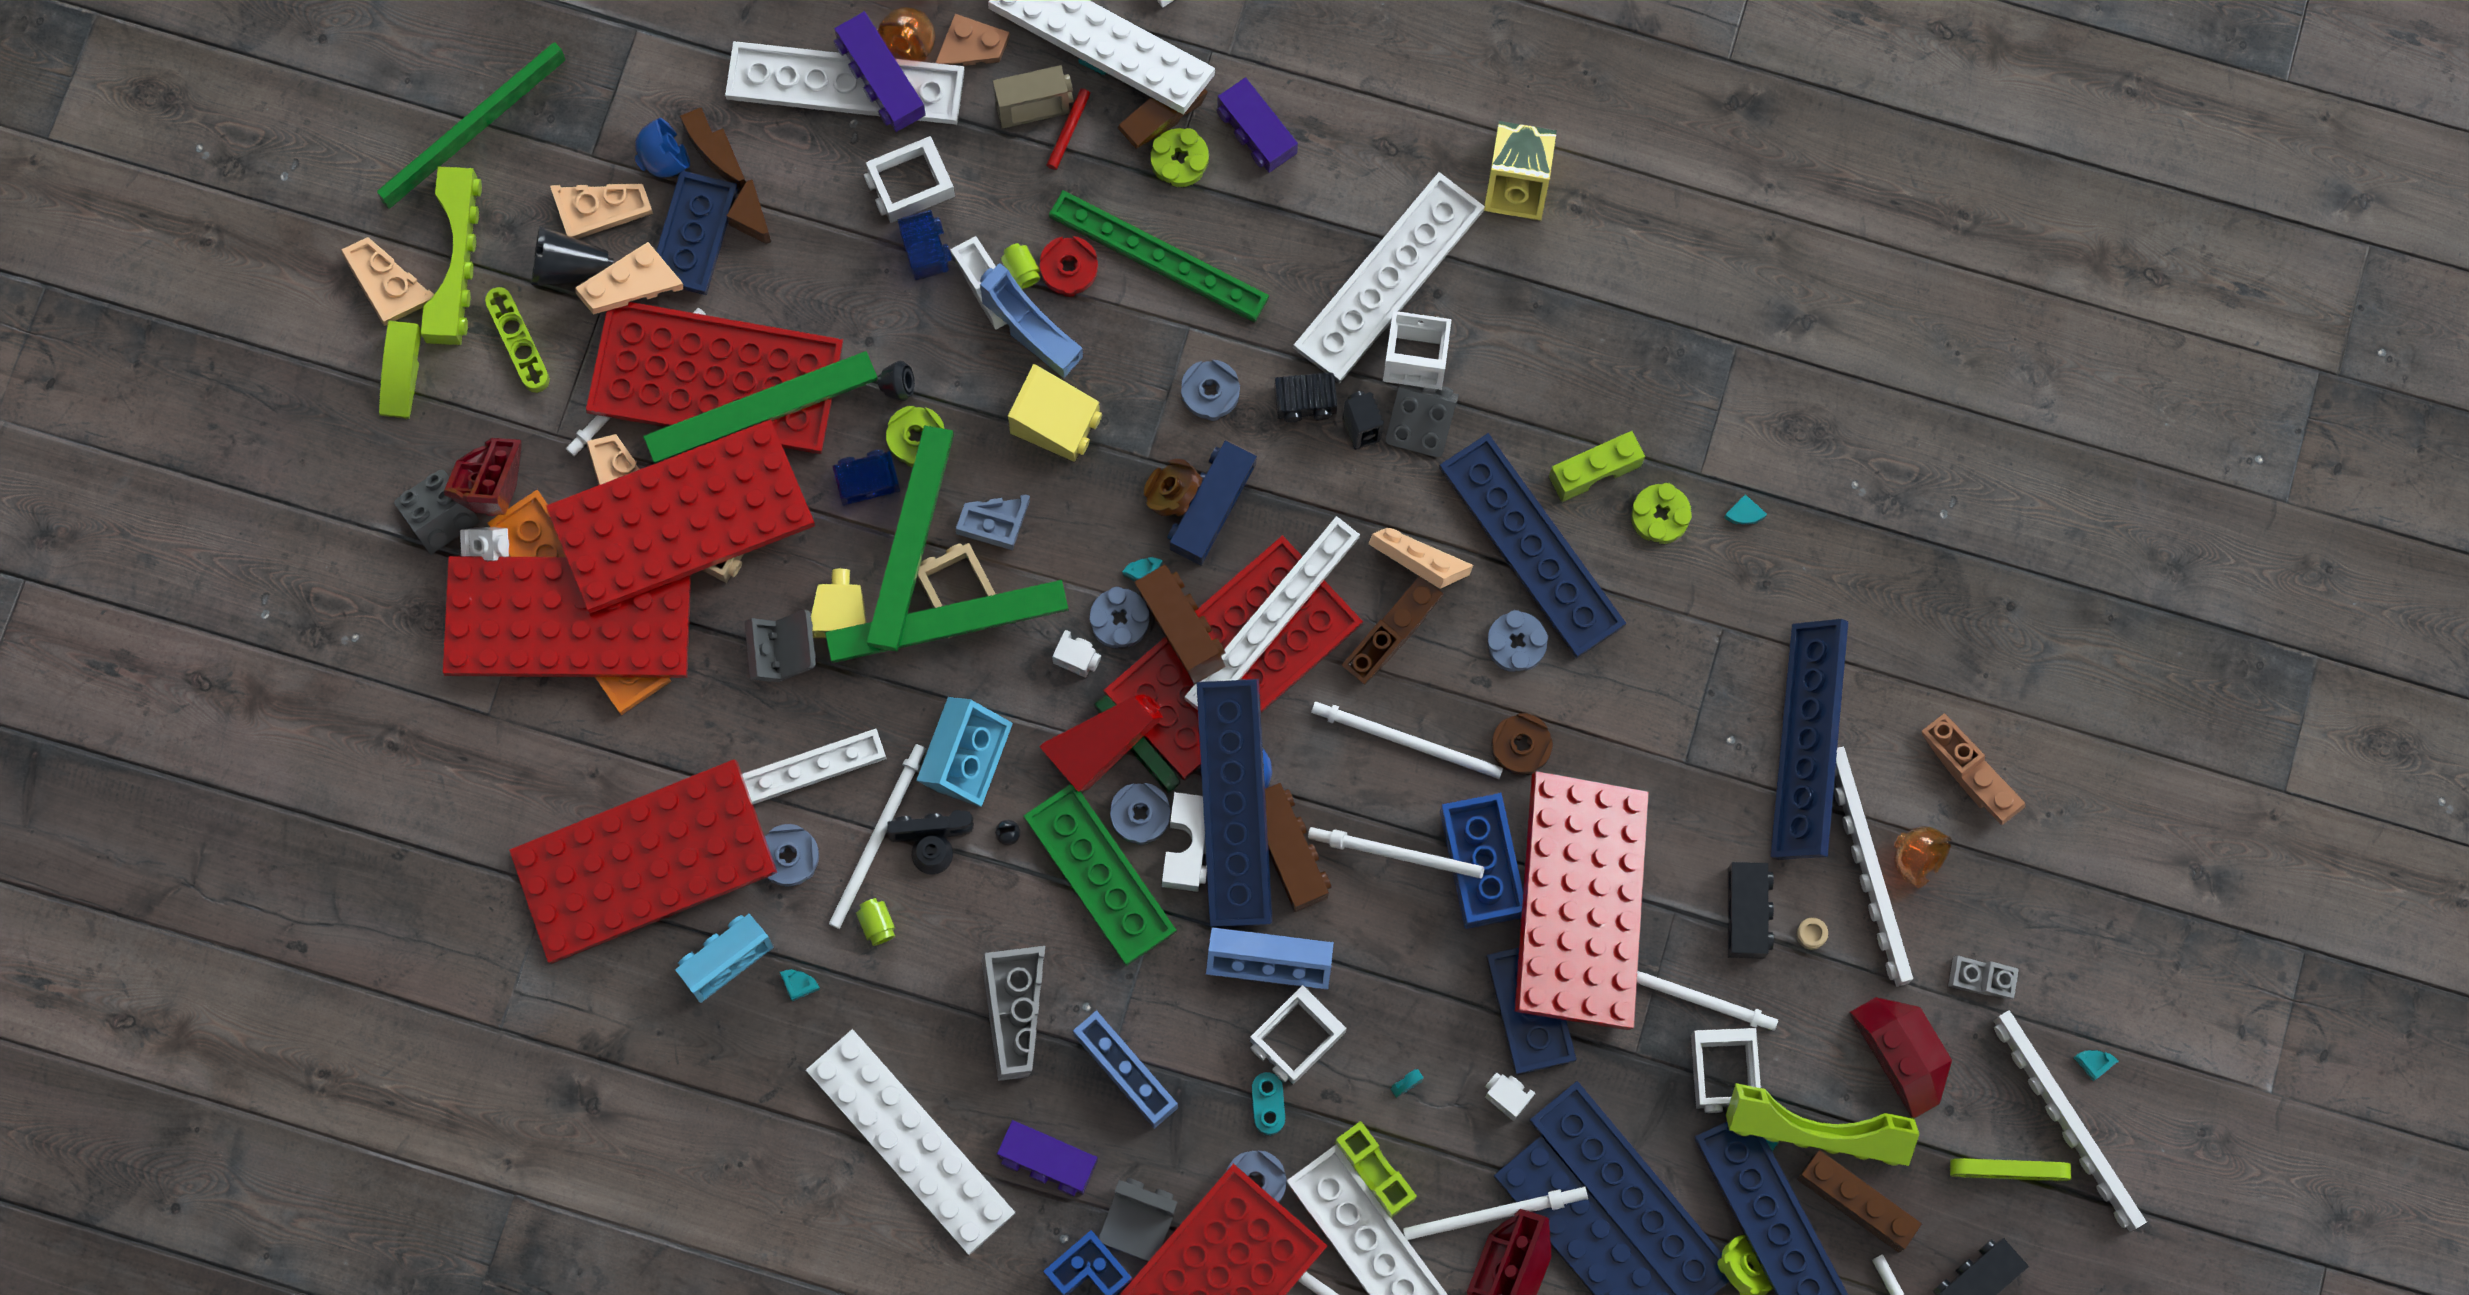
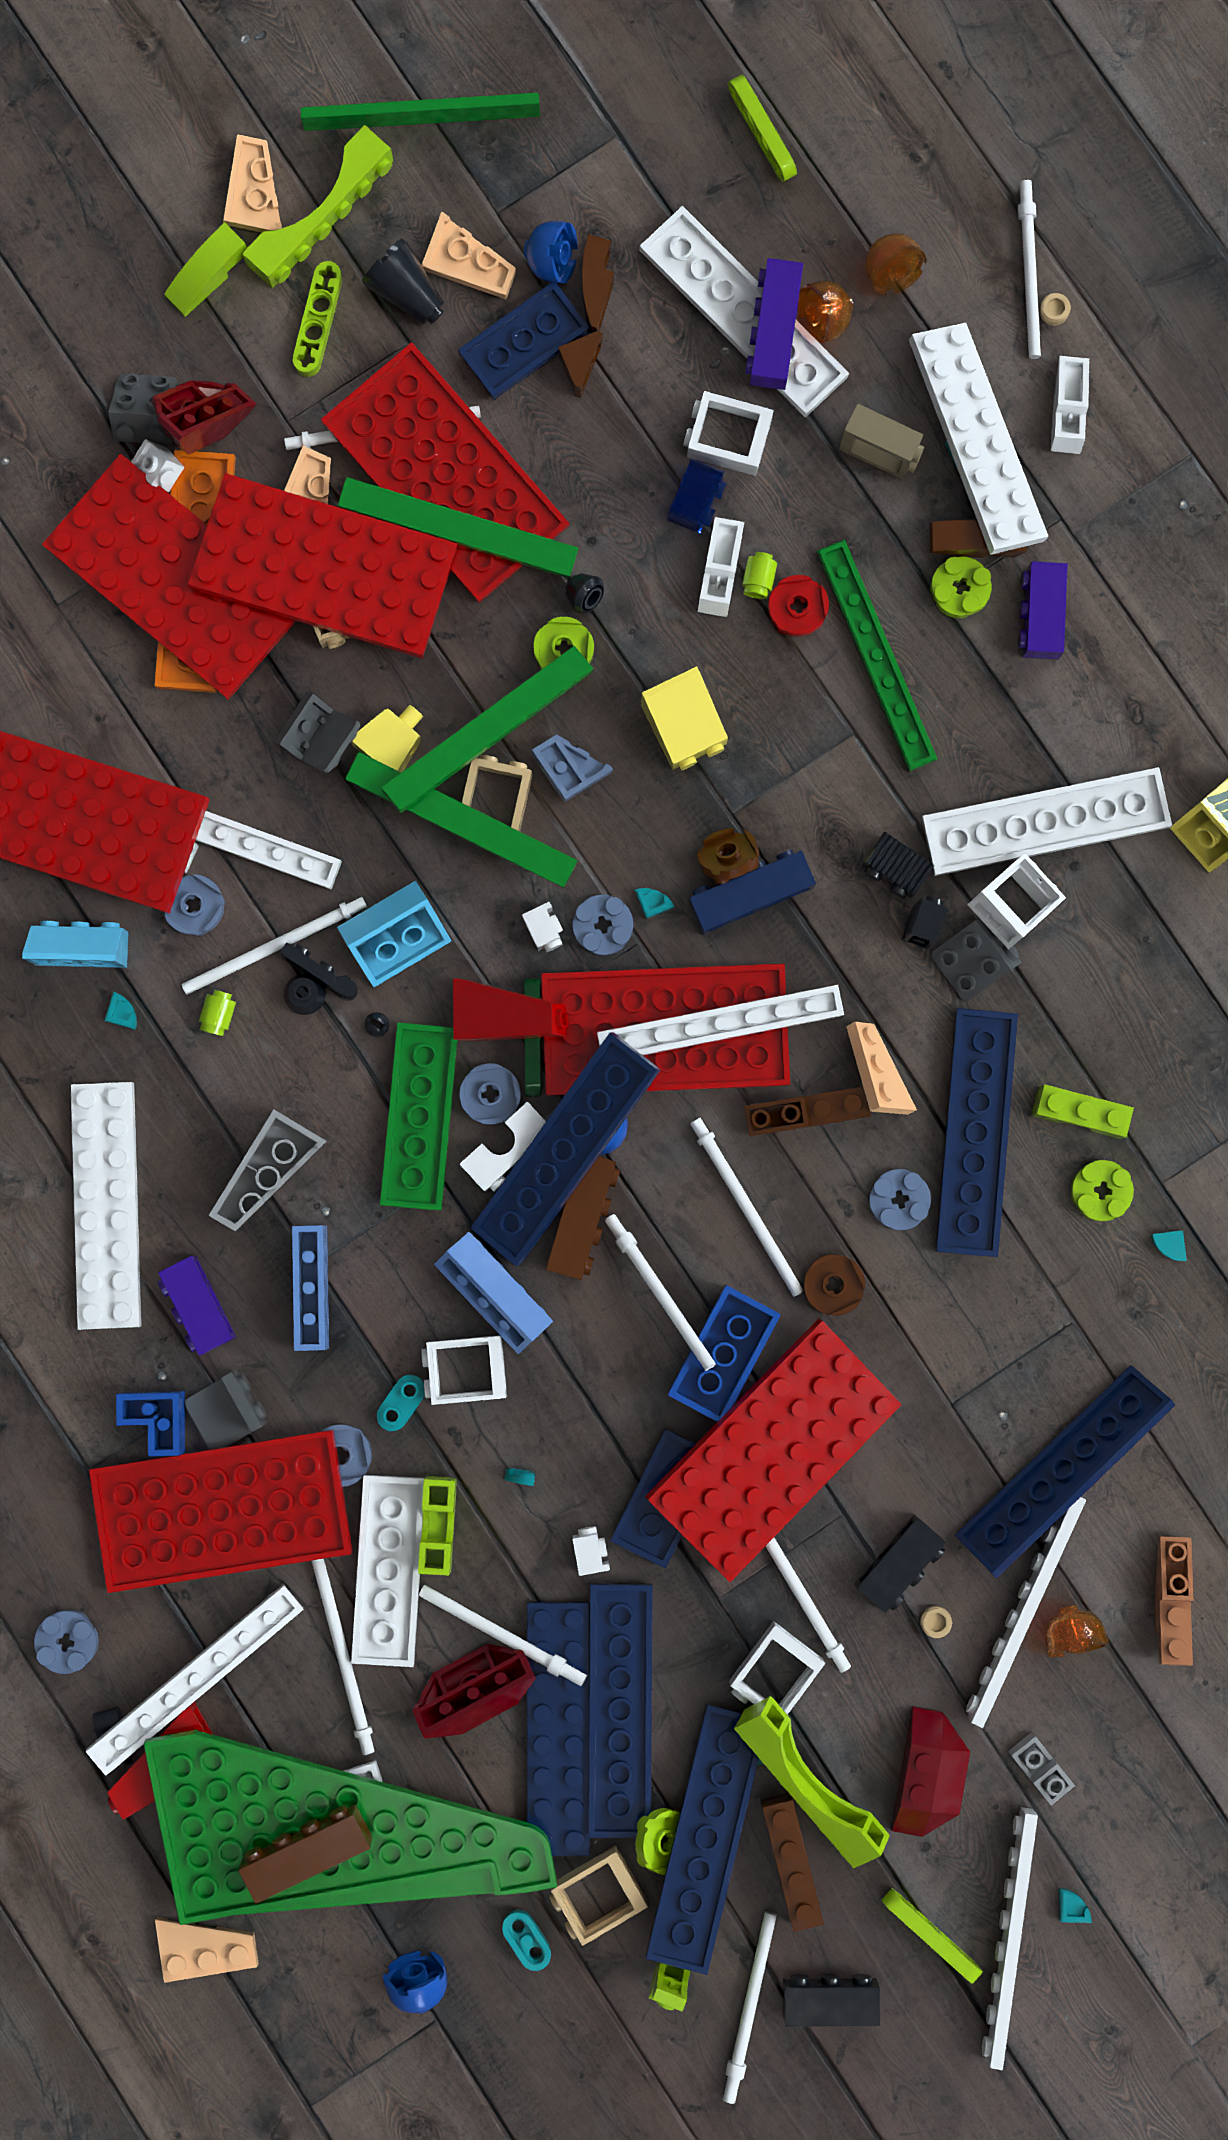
camera: 40 degrees right, 10 degrees up
light nougat wing [575,242,683,315] -> none
clear blue brick [832,449,900,506] -> none
nougat wing [936,14,1010,66] -> none
medium blue arch [980,263,1083,378] -> none
red bar [1046,88,1091,170] -> none
reddish brown brick [1135,564,1226,684] -> none
sand blue plate [1181,360,1240,421] -> none

